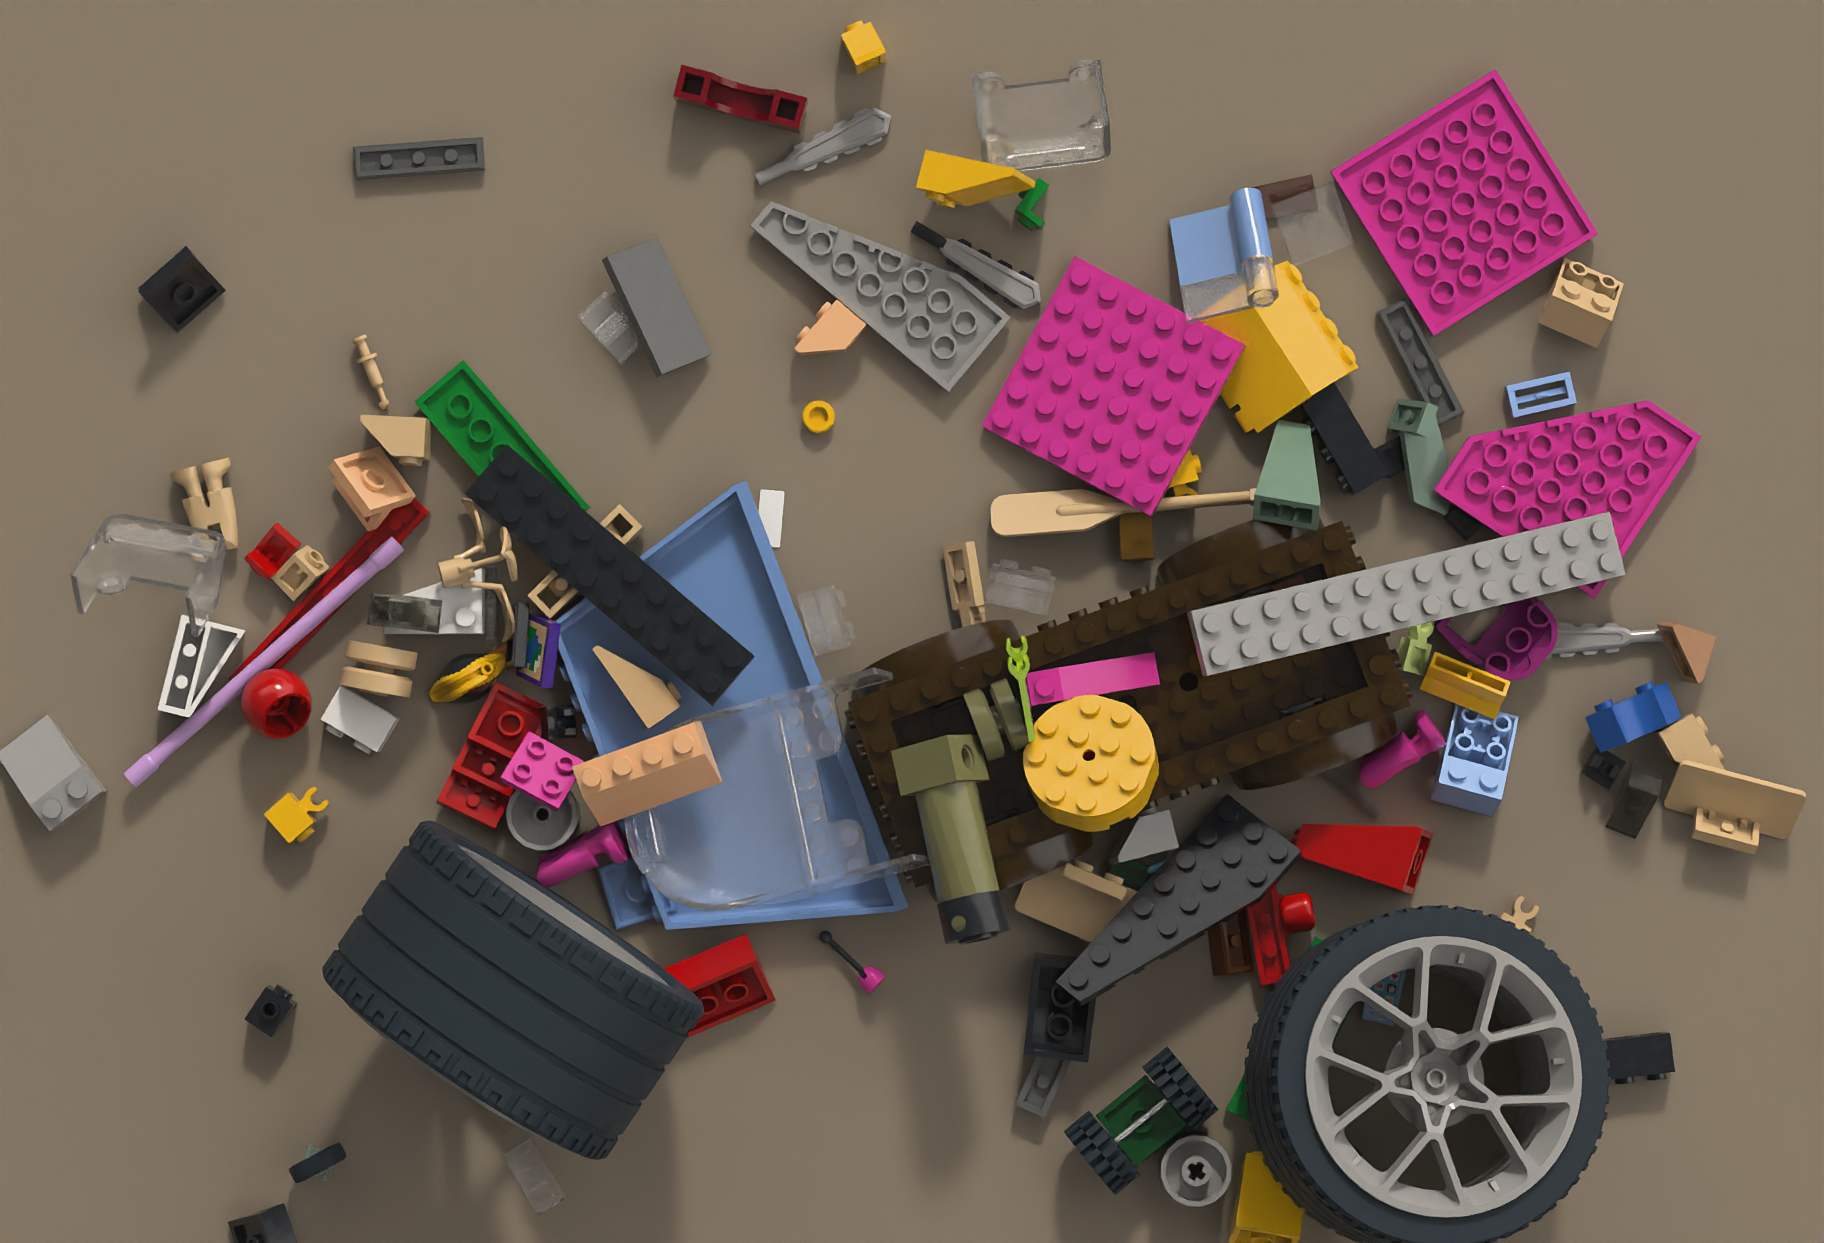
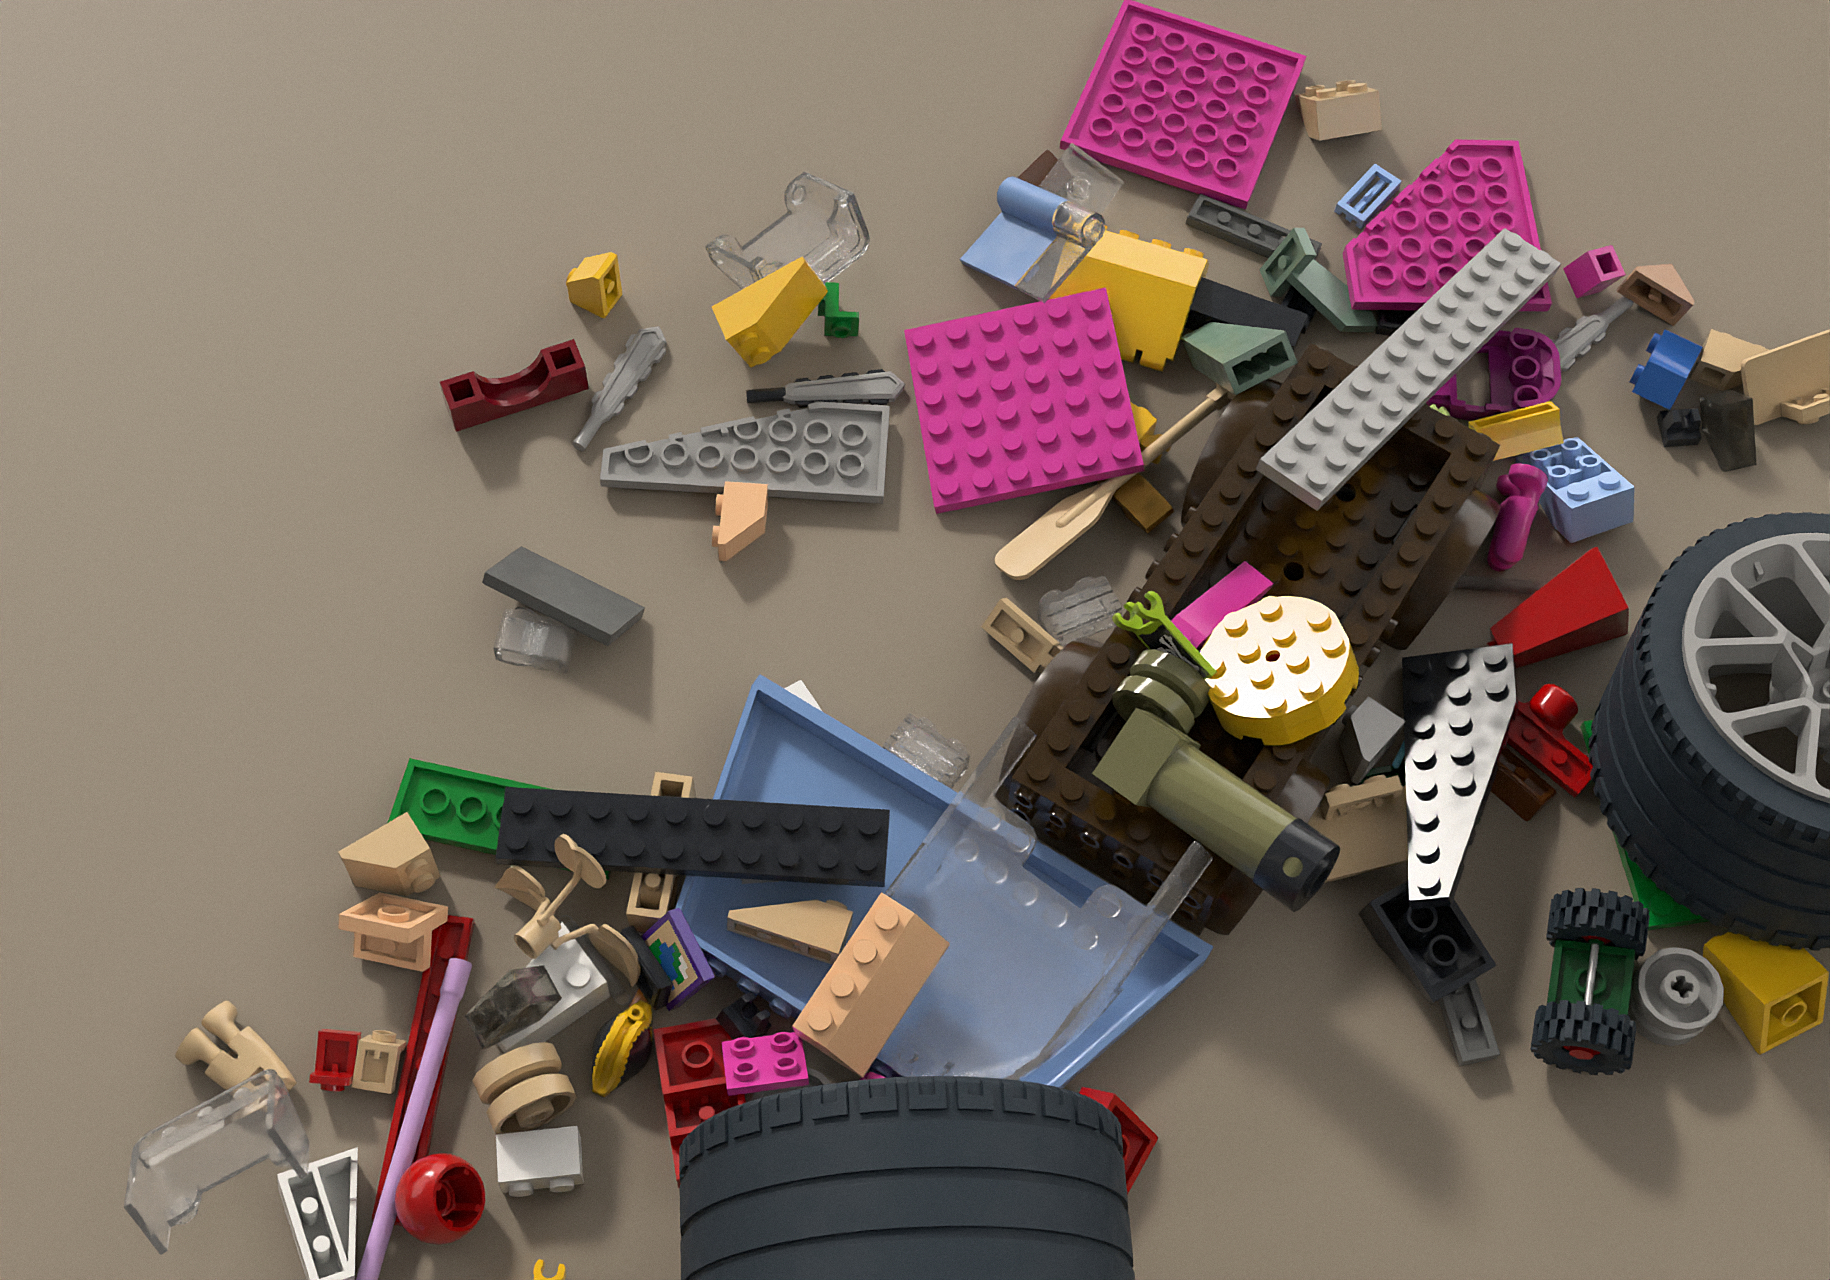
camera: 40 degrees left, 25 degrees down
black bracket [138,246,226,333] -> none
tan piece [351,334,389,410] -> none
dark grey tile [353,137,485,180] -> none
yellow tile [802,400,835,433] -> none
hinge [819,930,886,995] -> none
none -> dark pink brick [1563,245,1626,298]

